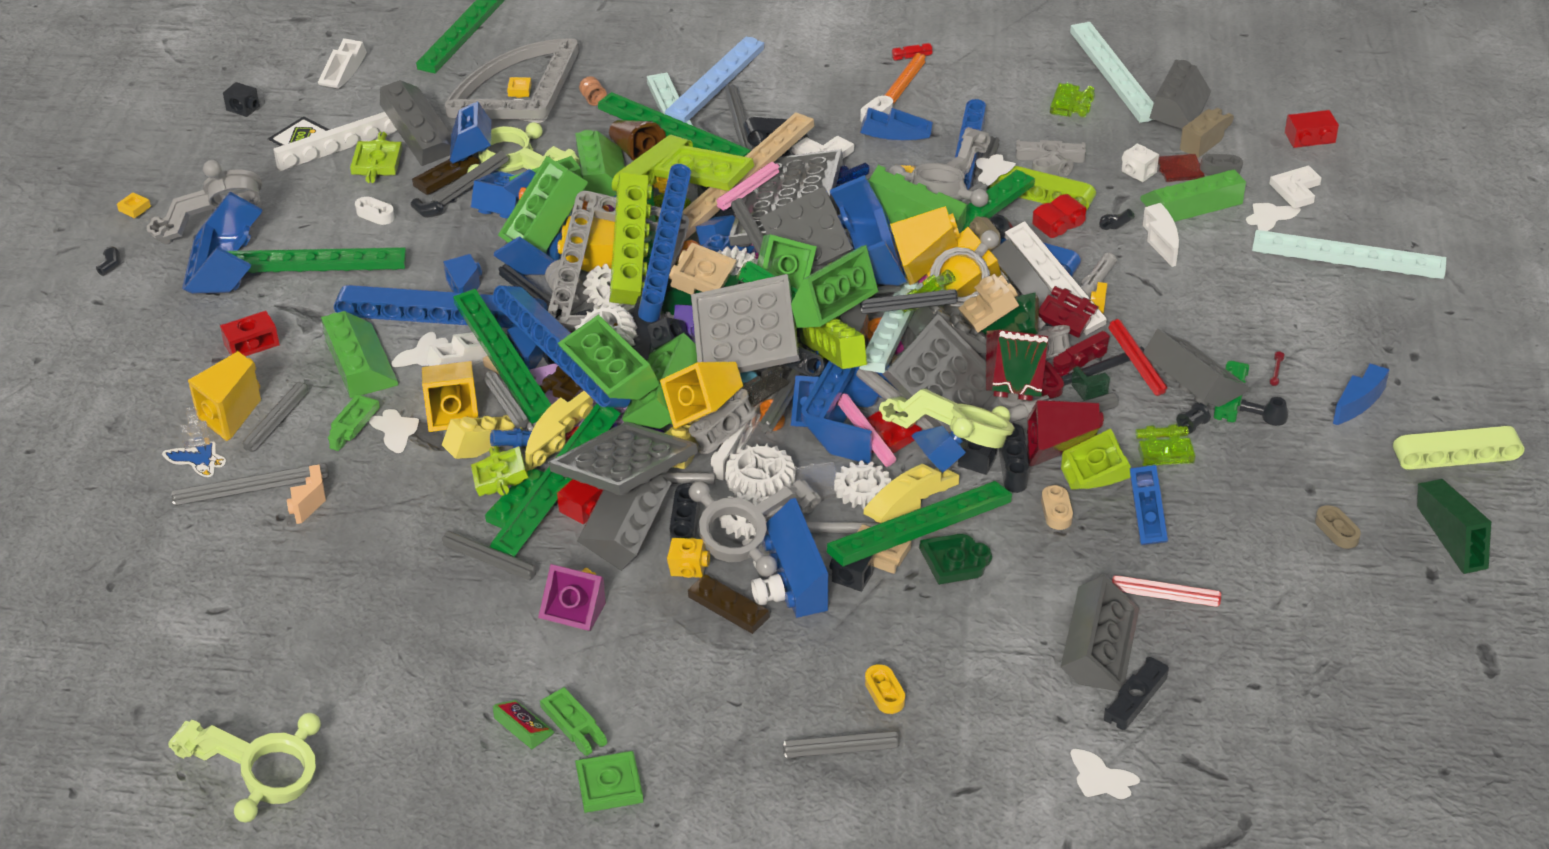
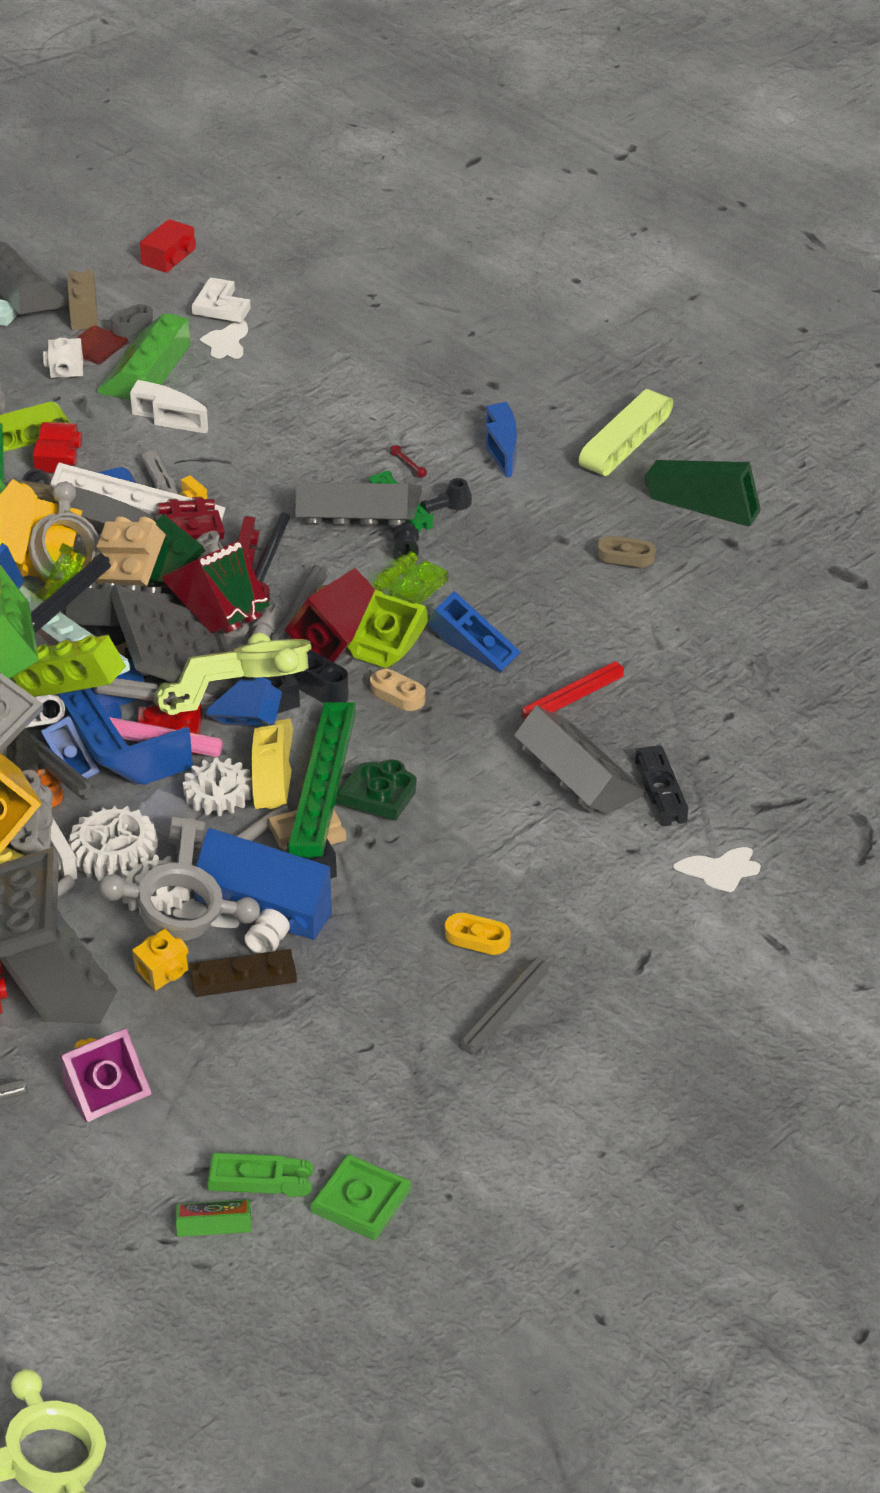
camera: 50 degrees left, 0 degrees up
black beam [669,483,700,544] -> none
clear green panel [1072,366,1110,401] -> none
black arm [1099,209,1135,230] -> none
red axle [1108,319,1167,396] -> none
light aqua plate [1252,230,1446,279] -> none

